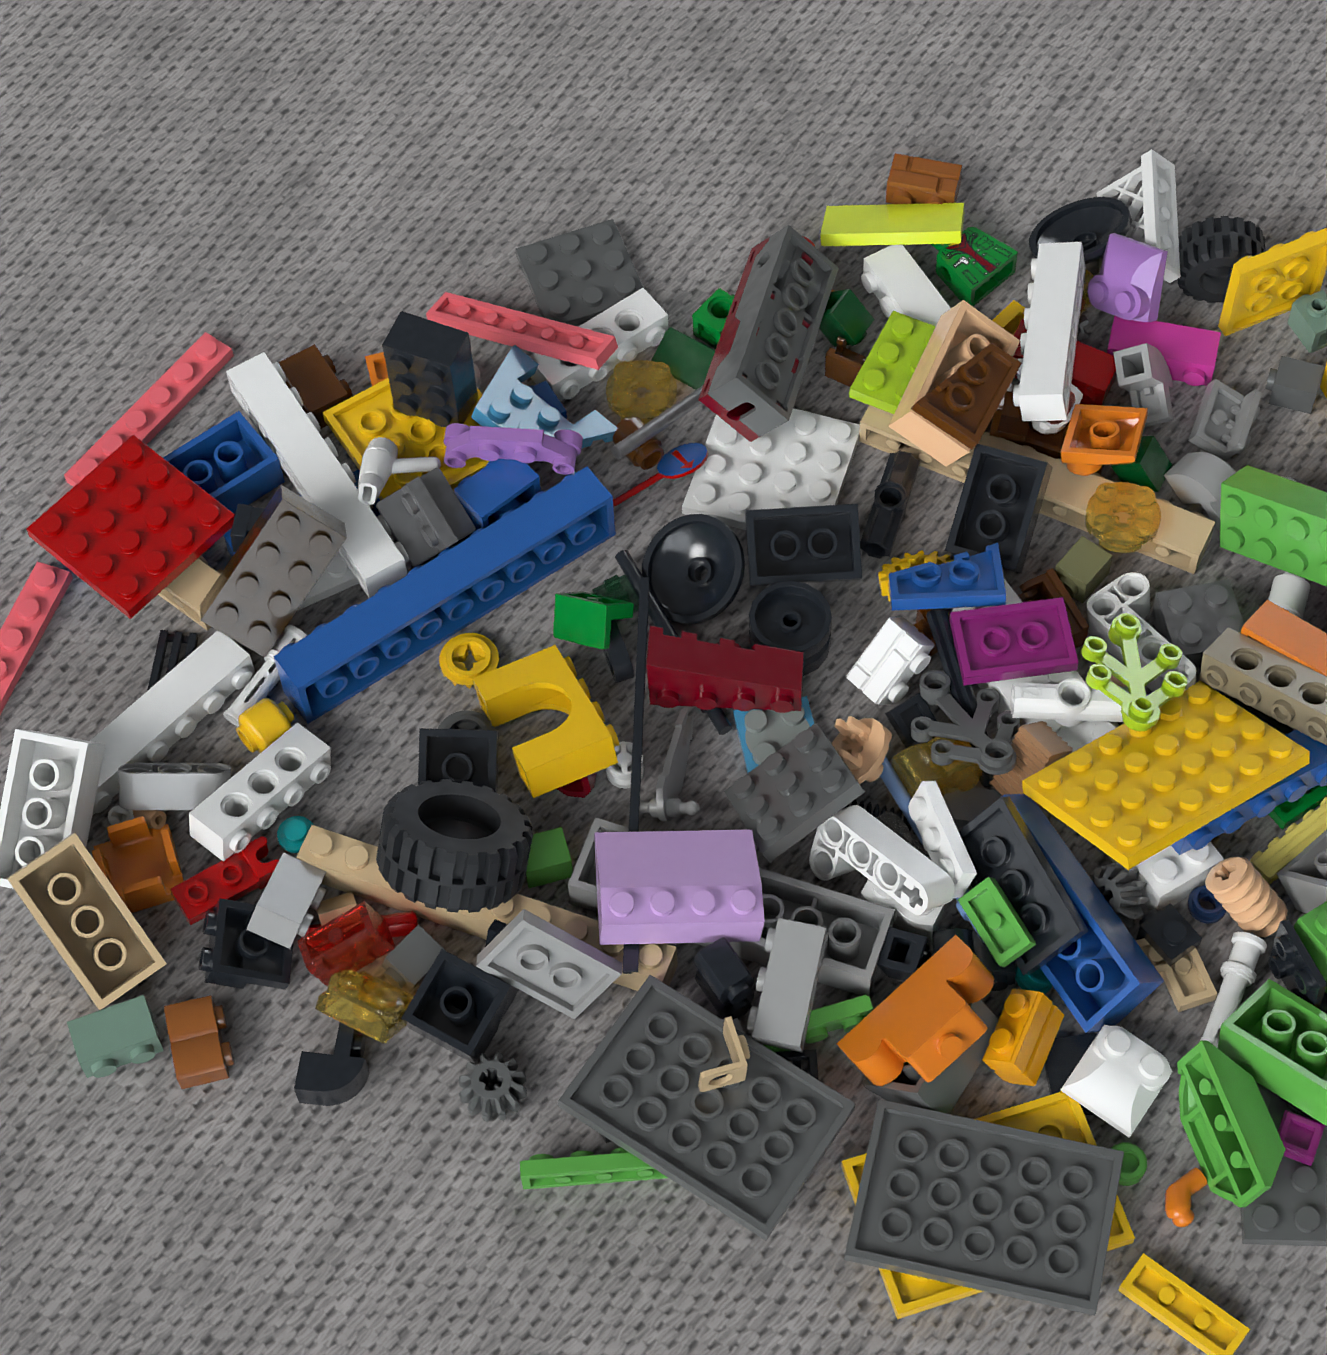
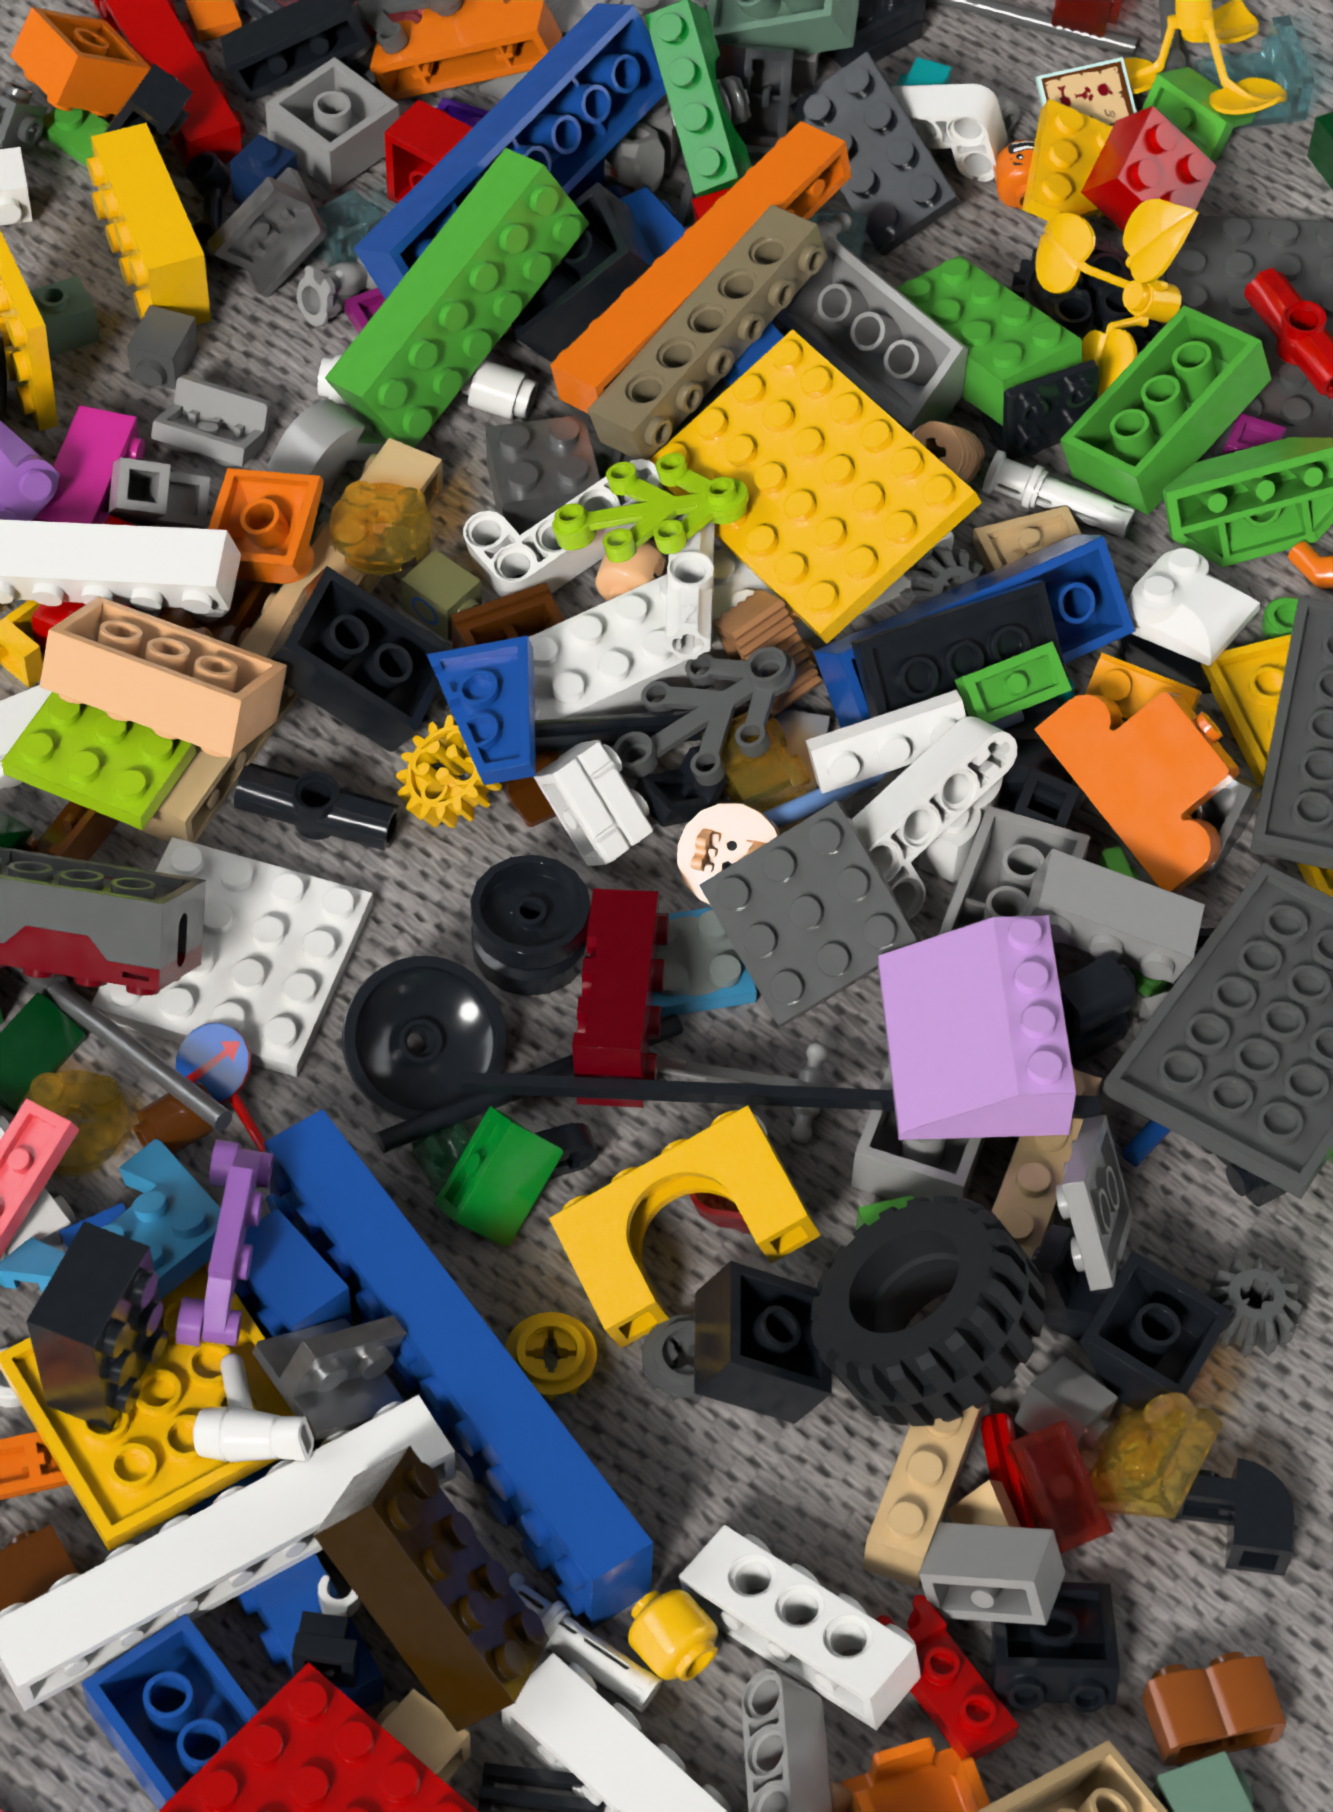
camera: 95 degrees left, 5 degrees down
teal plate [277,816,313,853] -> none
tan bracket [698,1016,750,1092] -> none
black brick [745,504,862,587] -> none
reddish brown wing [910,343,1022,450] -> none
magenta plate [950,597,1079,686] -> none
black bracket [1136,903,1202,966] -> none

